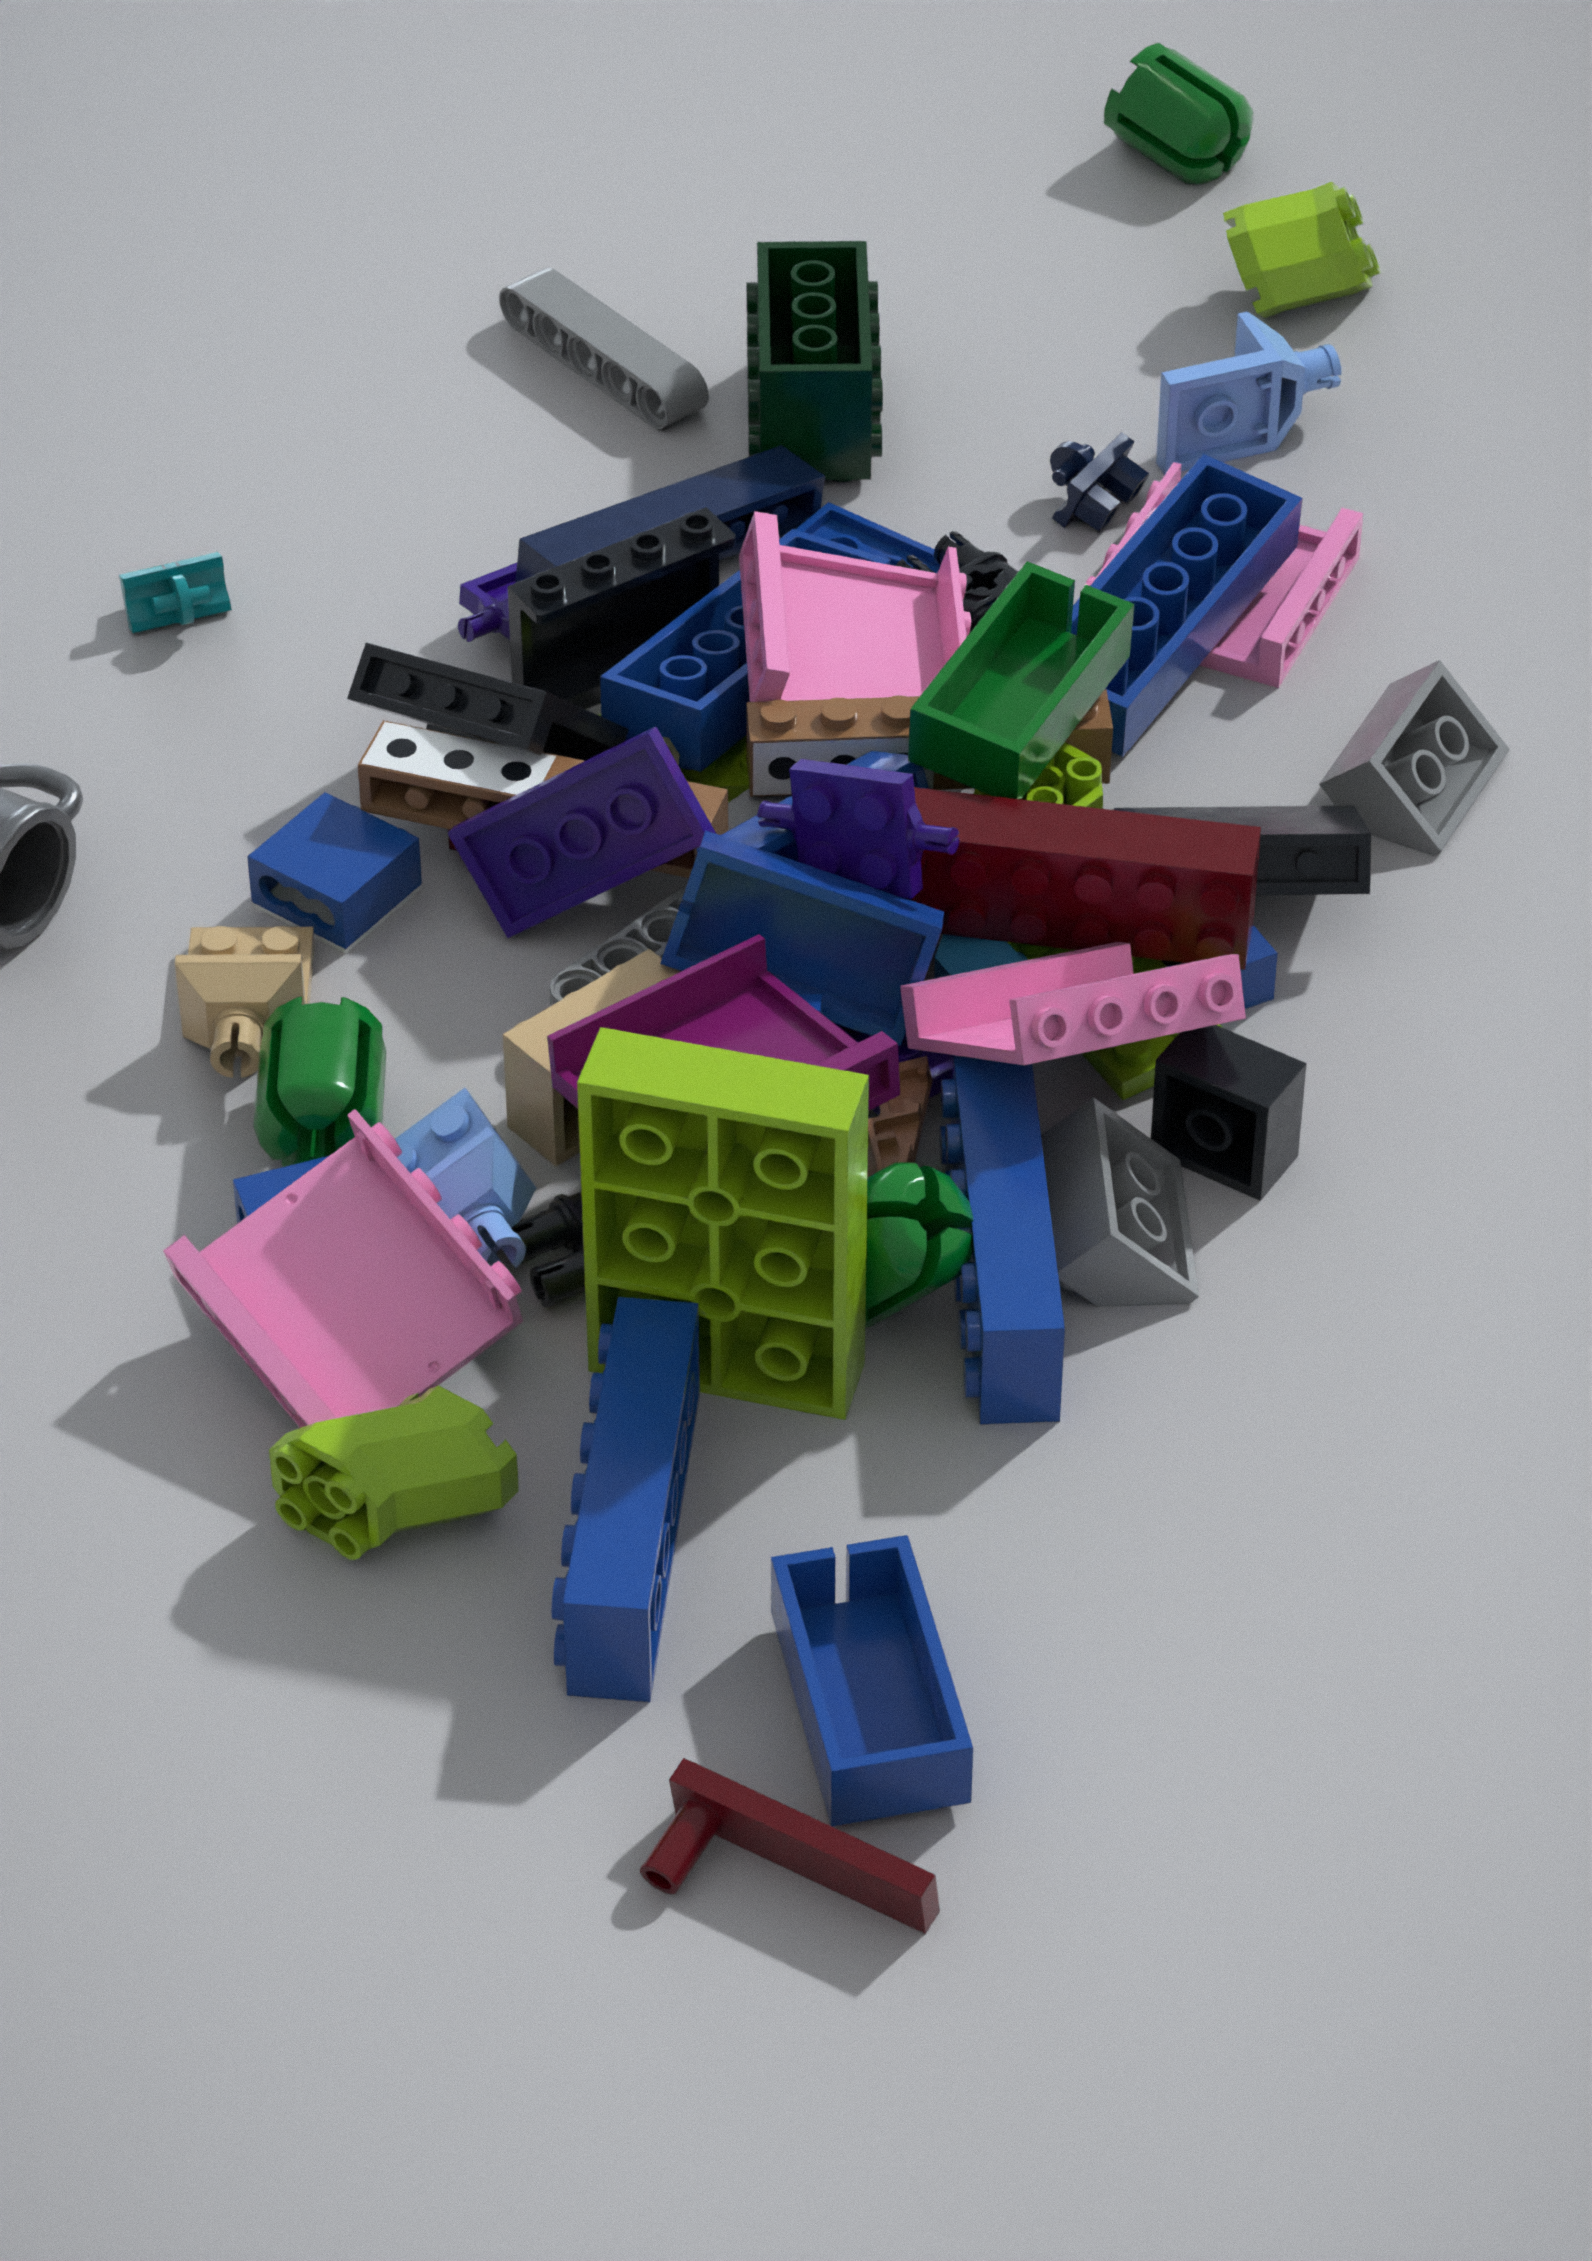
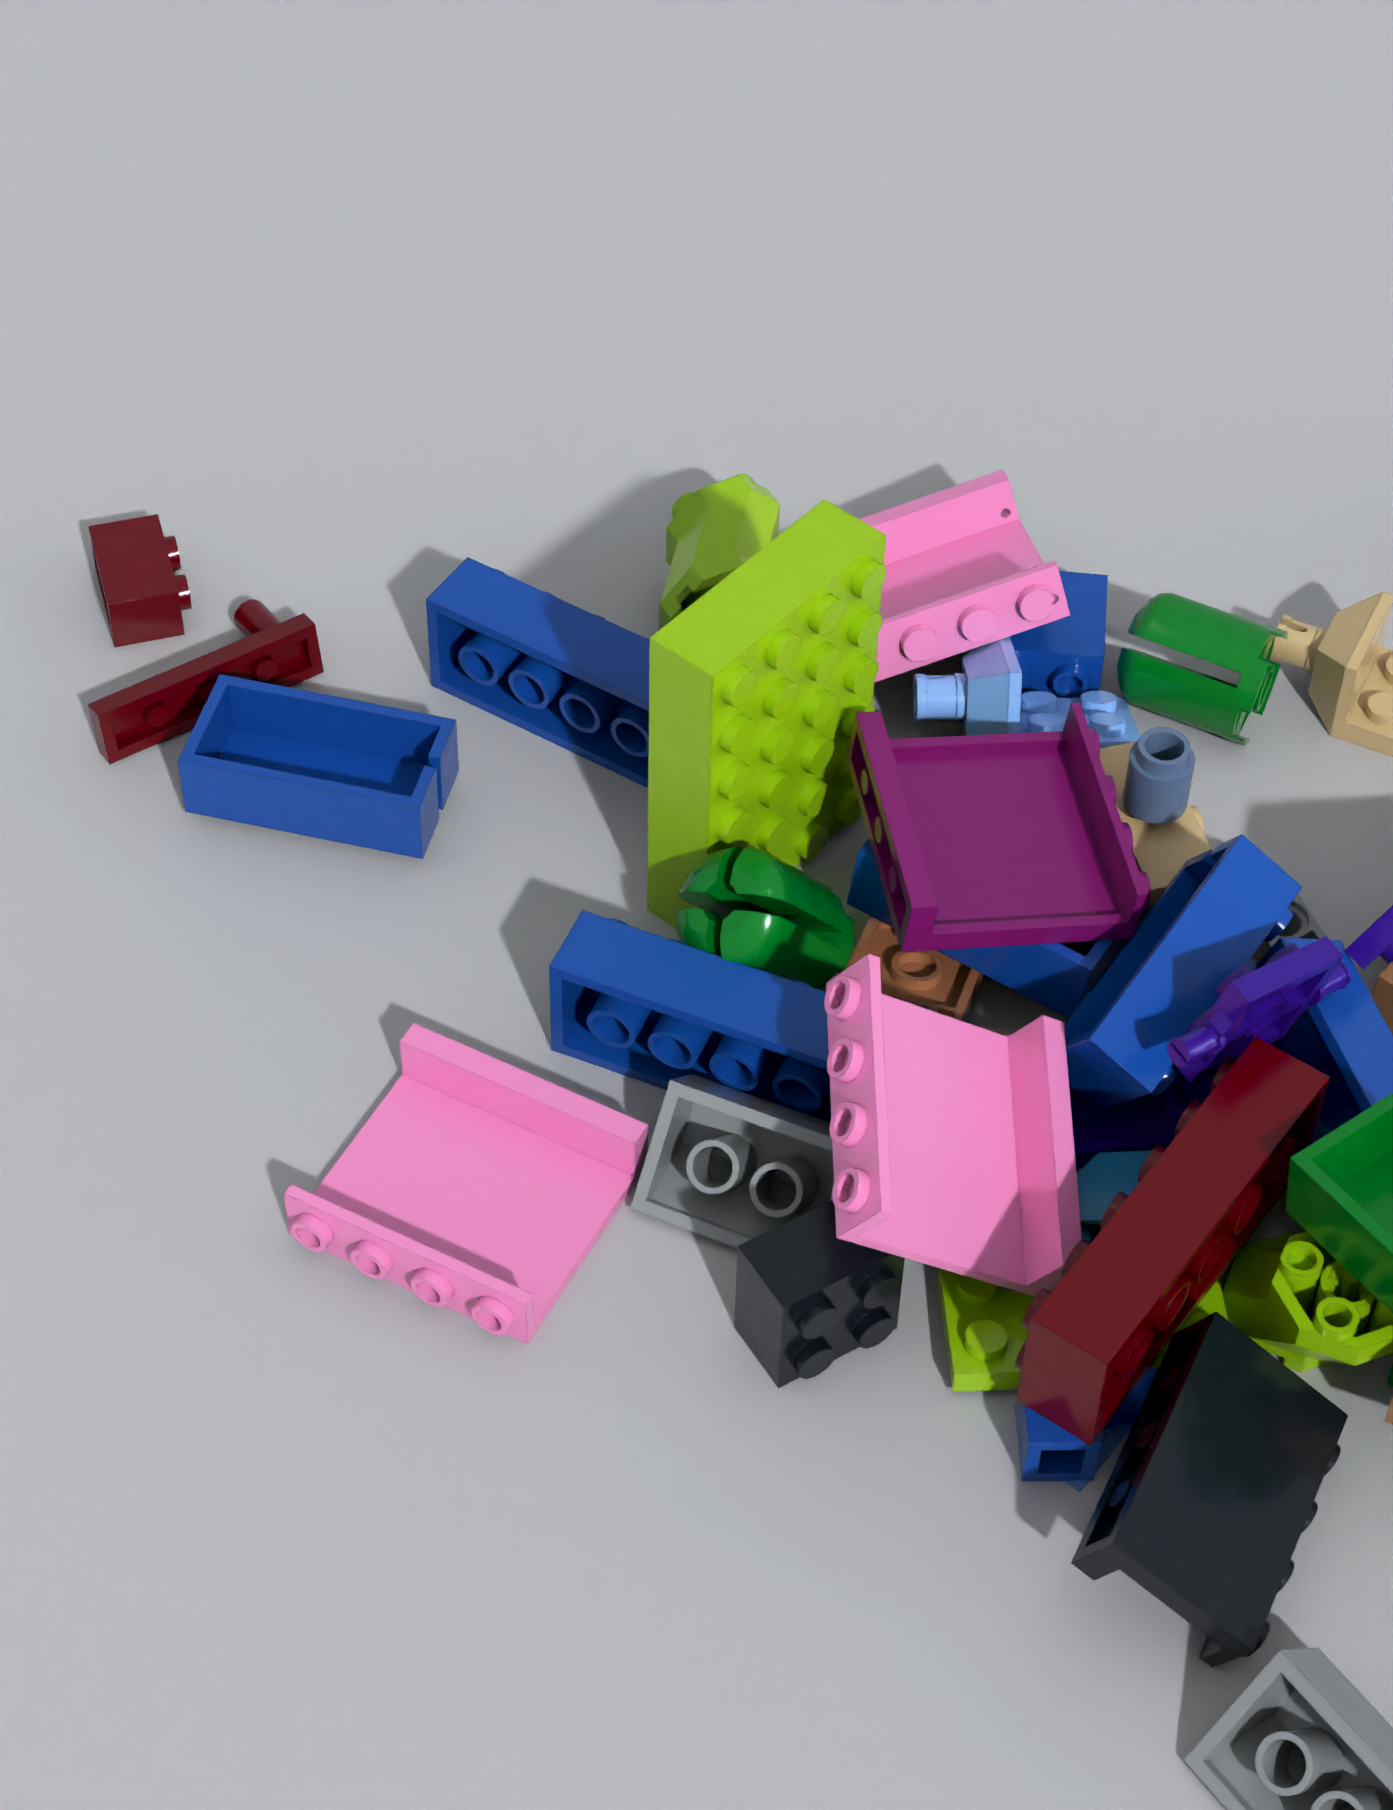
camera: 115 degrees right, 5 degrees up
none -> dark red piece [88,514,192,648]
none -> bright pink panel [284,1023,648,1344]
none -> sand blue brick [1123,727,1195,824]

